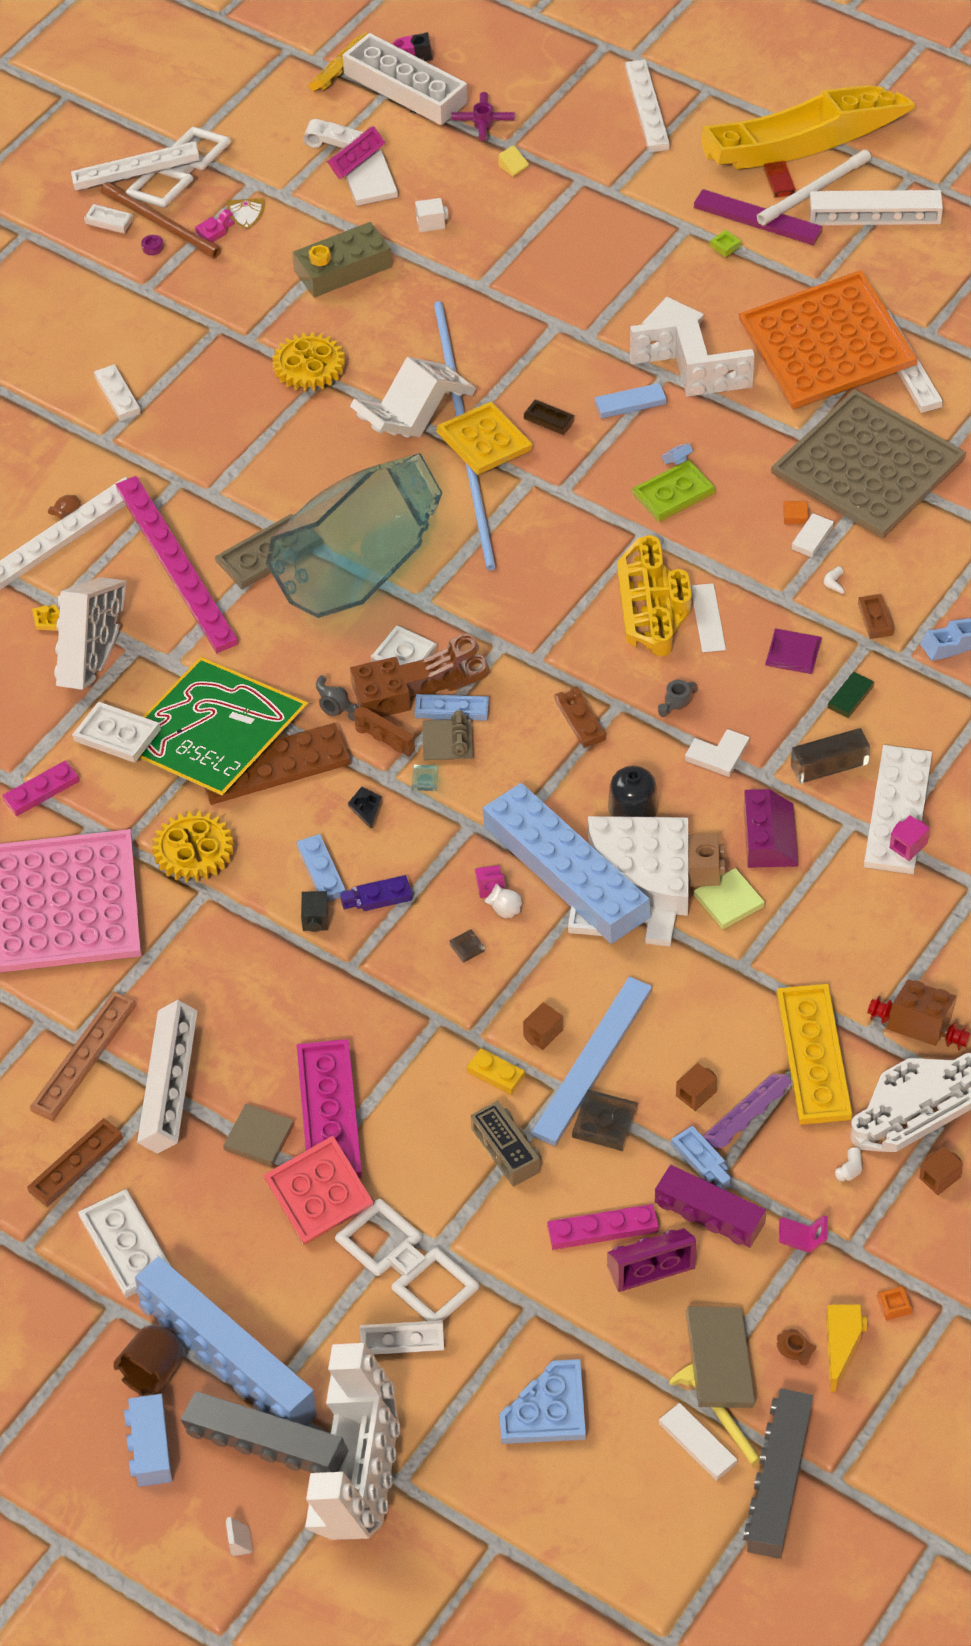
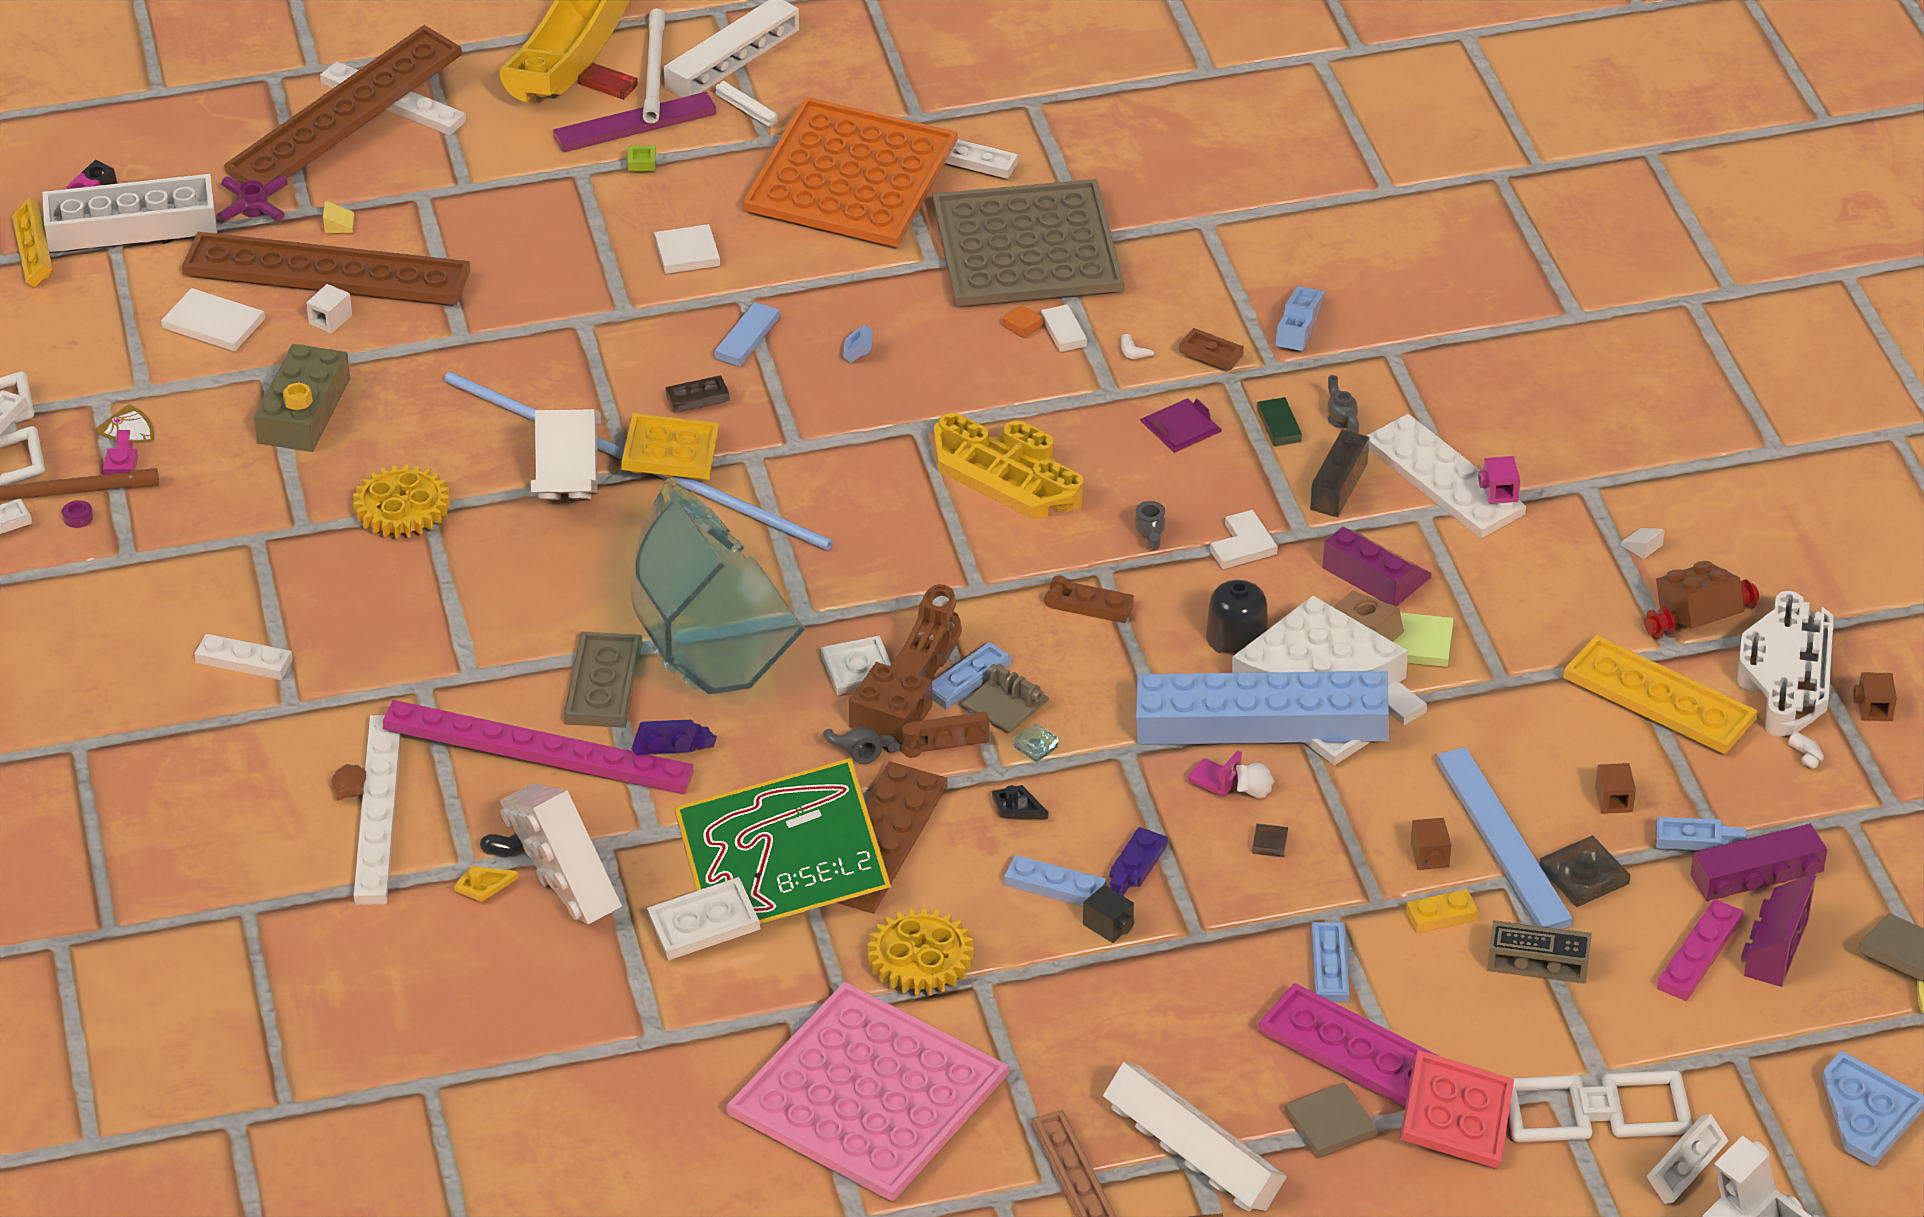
camera: 50 degrees left, 10 degrees down
dark pink plate [2,761,79,817] -> none
white plate [303,119,363,148] -> none
dark pink plate [327,125,385,179] -> none
white bracket [630,317,754,397] -> none
lime tile [632,460,716,522] -> none
white sticker [690,583,726,652] -> none
medium lavender plate [703,1074,792,1148] -> none
dark pink bracket [779,1215,828,1253] -> none
none -> dark orange plate [182,231,471,305]
none -> dark orange plate [224,25,462,185]
none -> dark purple hinge [631,719,717,755]
none -> white axle [715,81,778,127]
none -> light blue tile [1311,922,1349,1002]
none -> dark grey piece [1328,375,1359,435]
none -> white slope [1621,528,1665,560]

